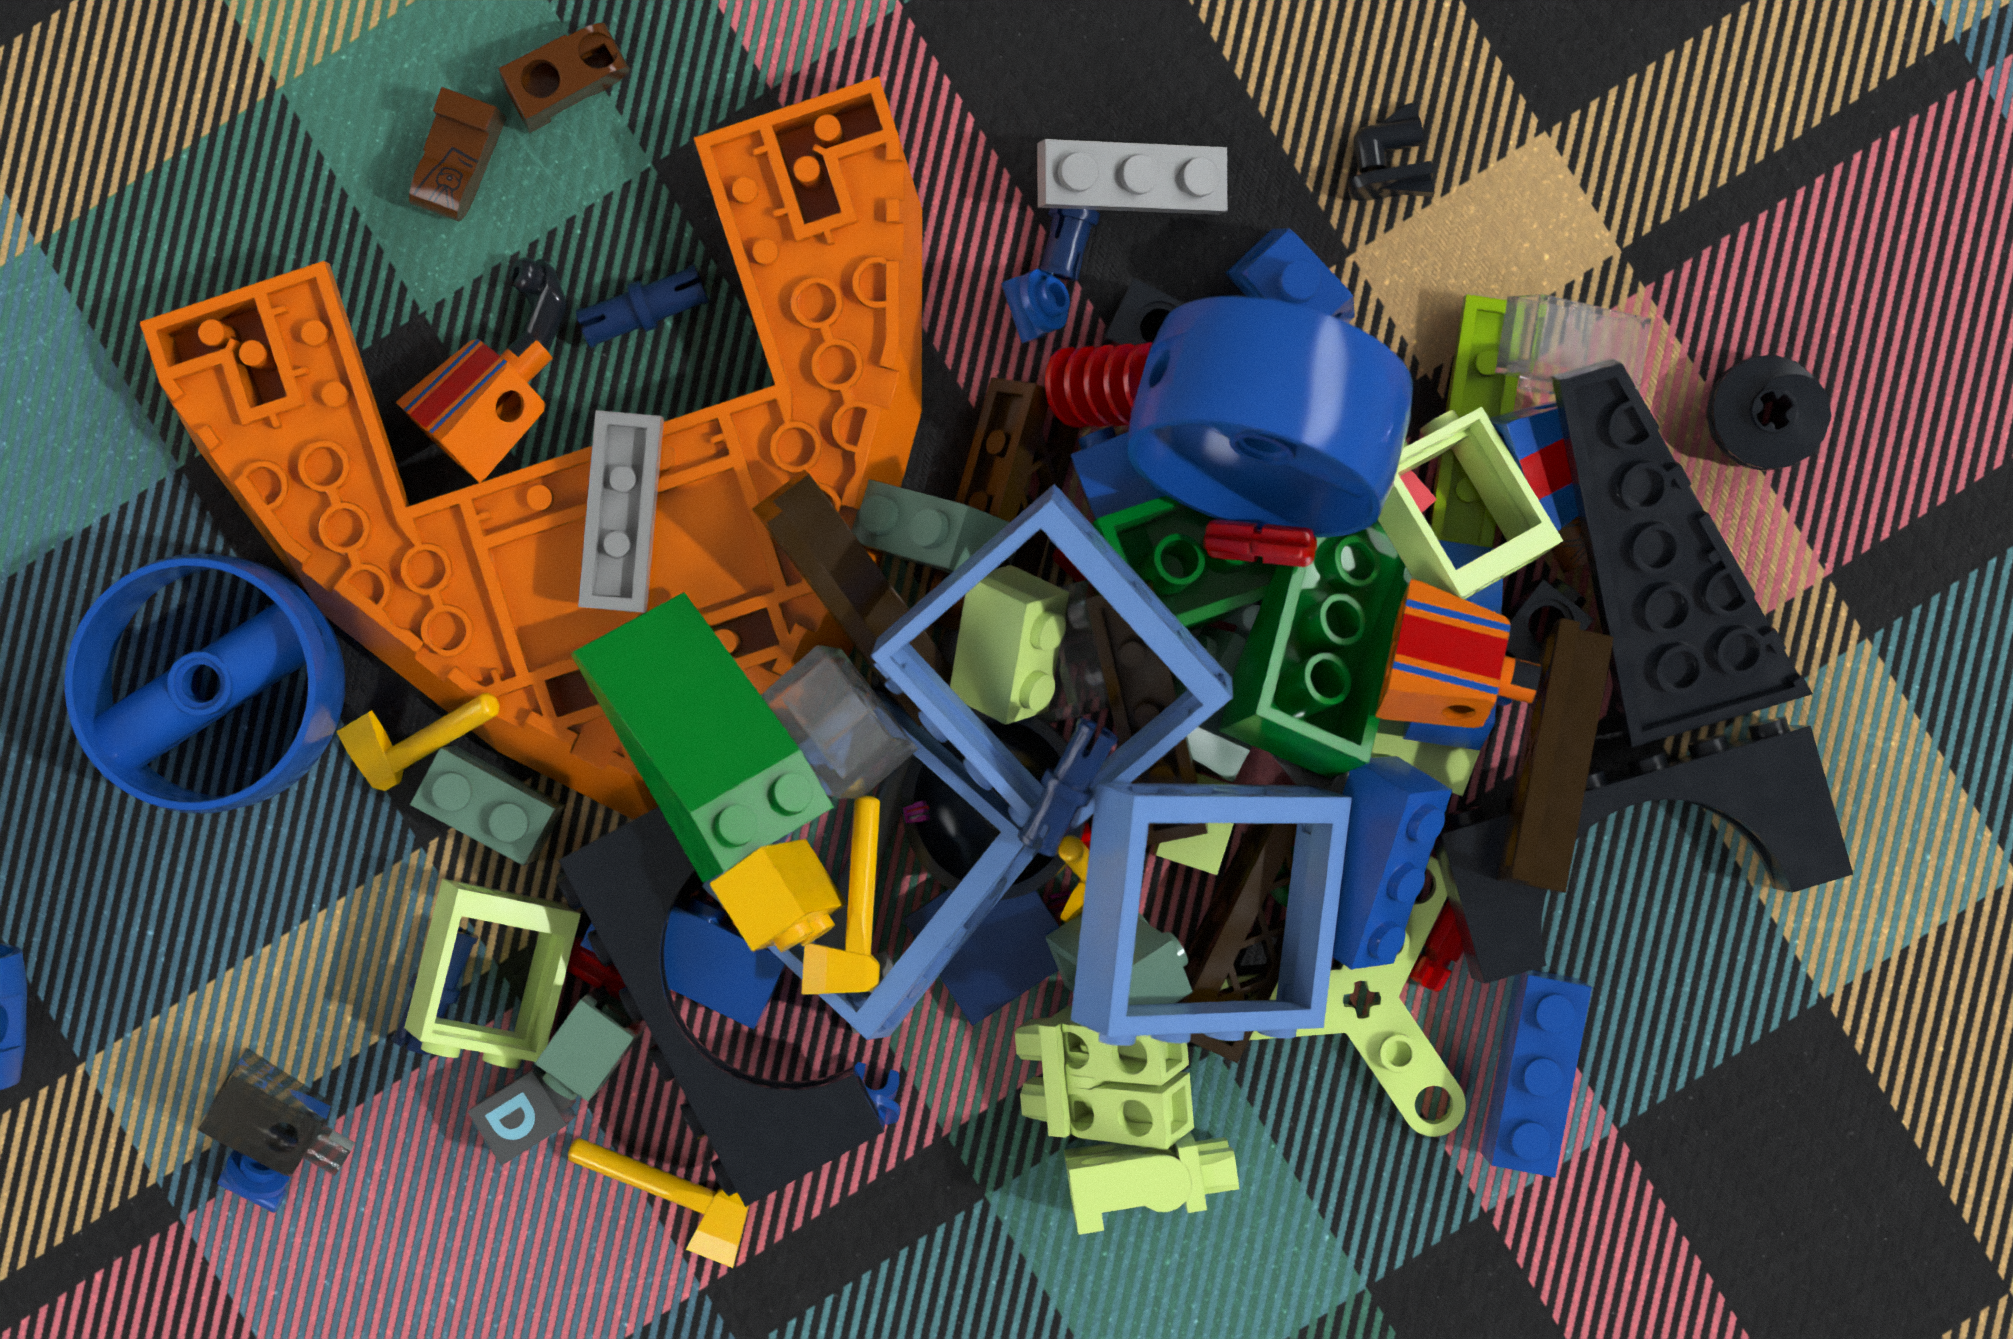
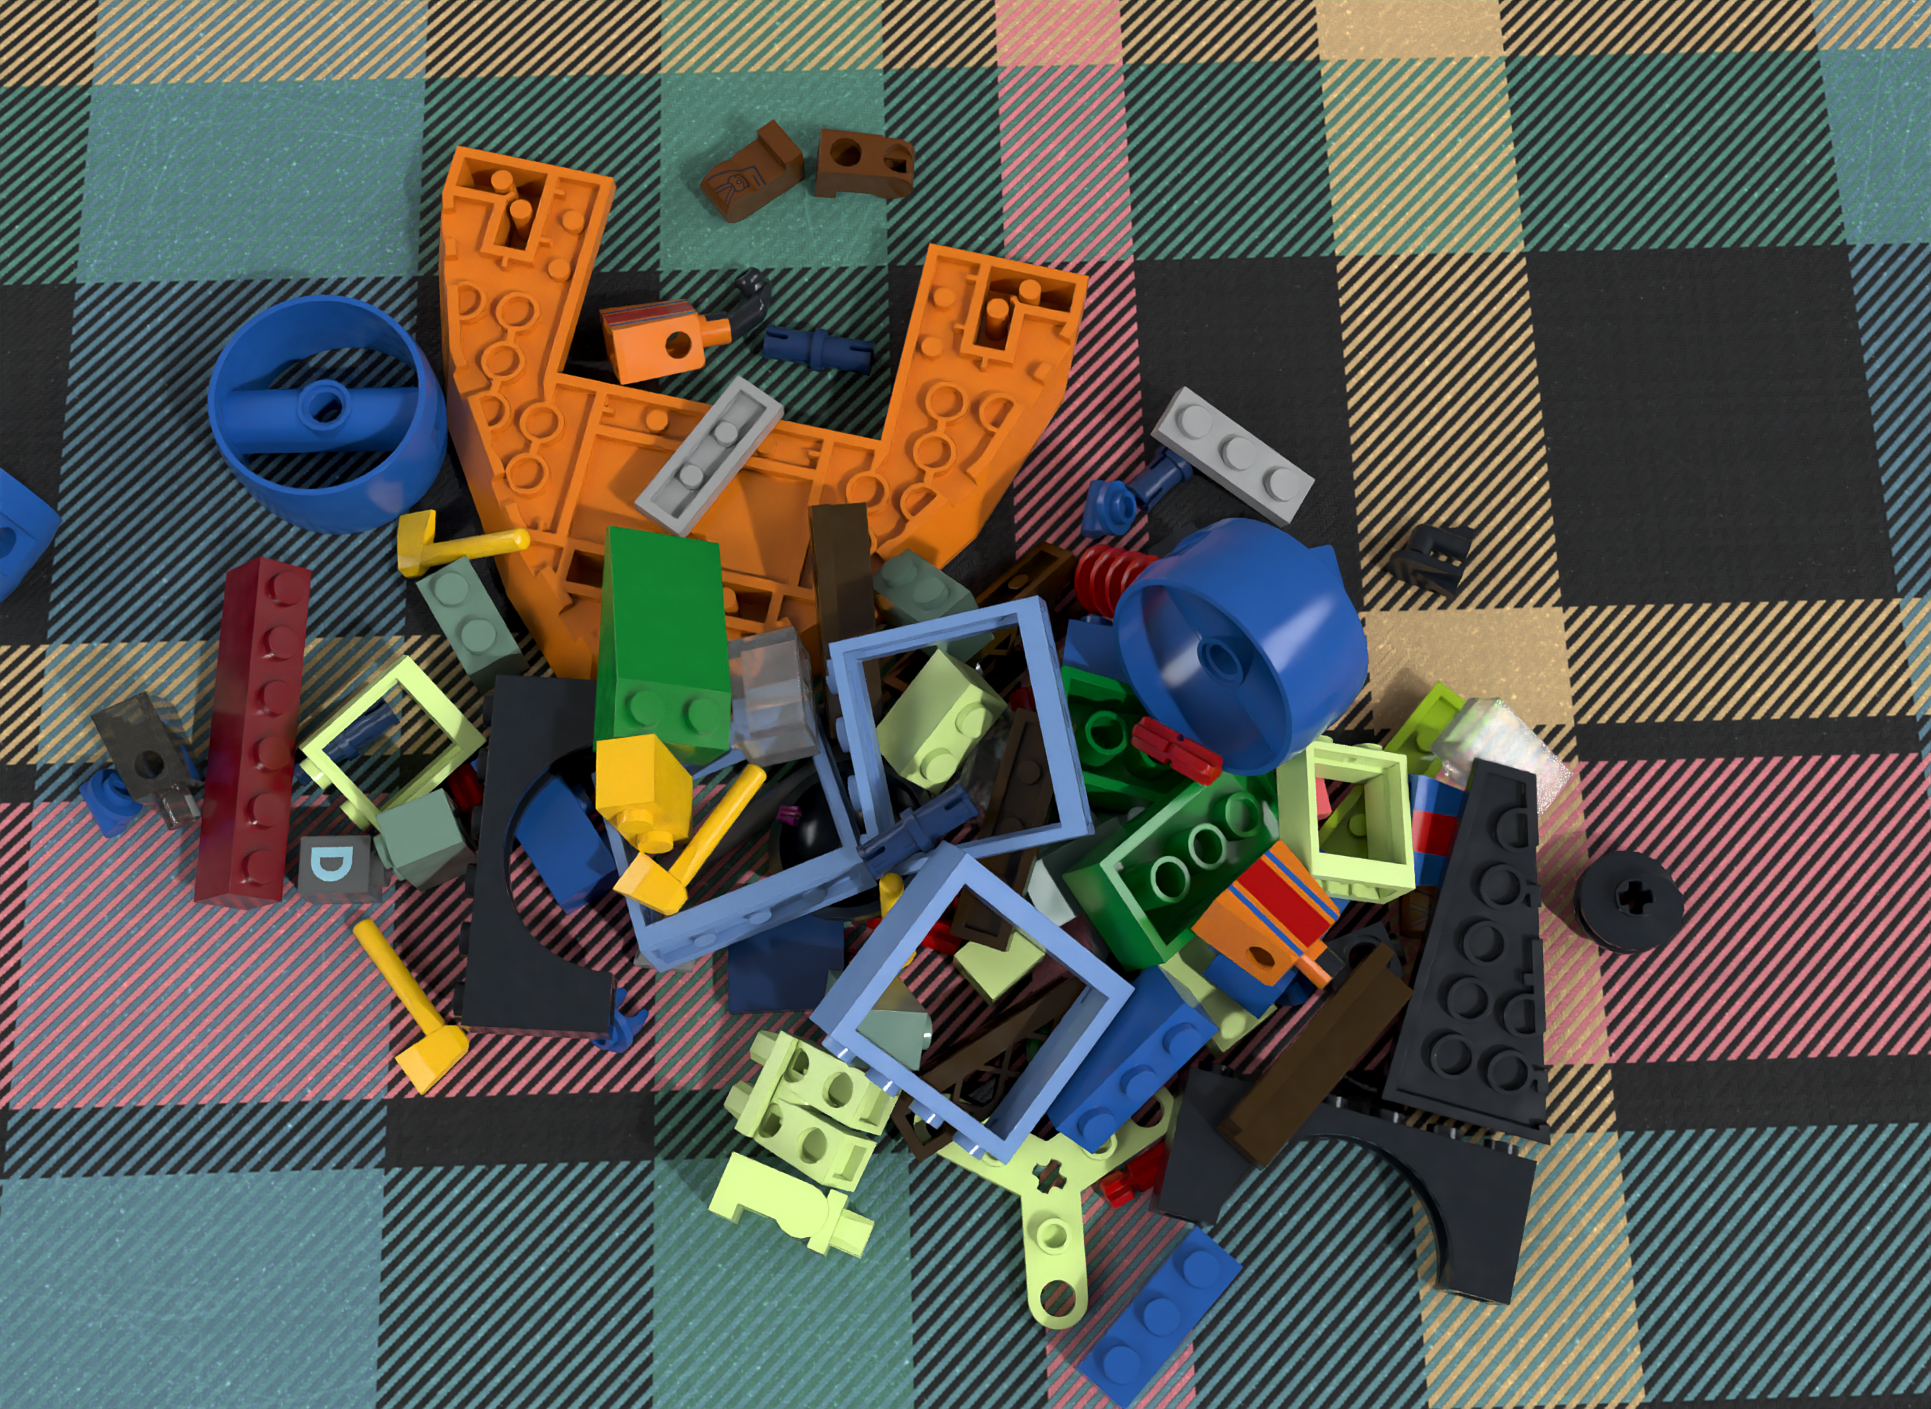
camera: 25 degrees right, 15 degrees down
none -> dark red brick [194,556,311,910]

